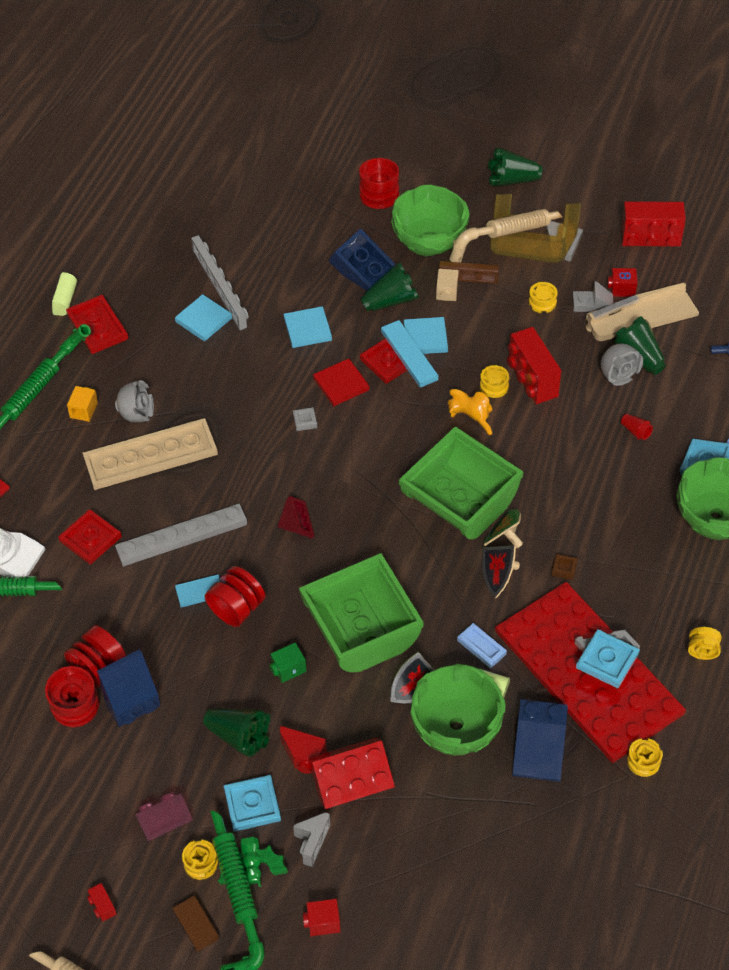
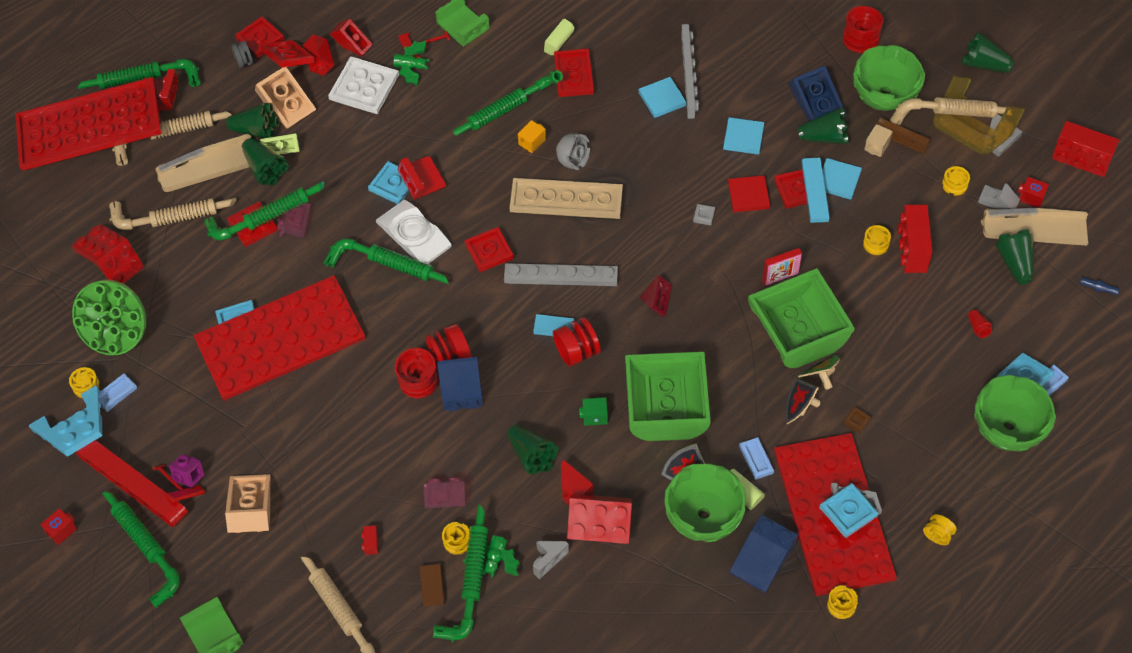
camera: 25 degrees right, 5 degrees up
medium azure tile [224,775,281,832] -> none
red brick [303,899,340,937] -> none
light orange animal [448,389,492,435] -> none
light grey cylinder [601,343,643,386] -> none
none -> tile [762,248,802,286]

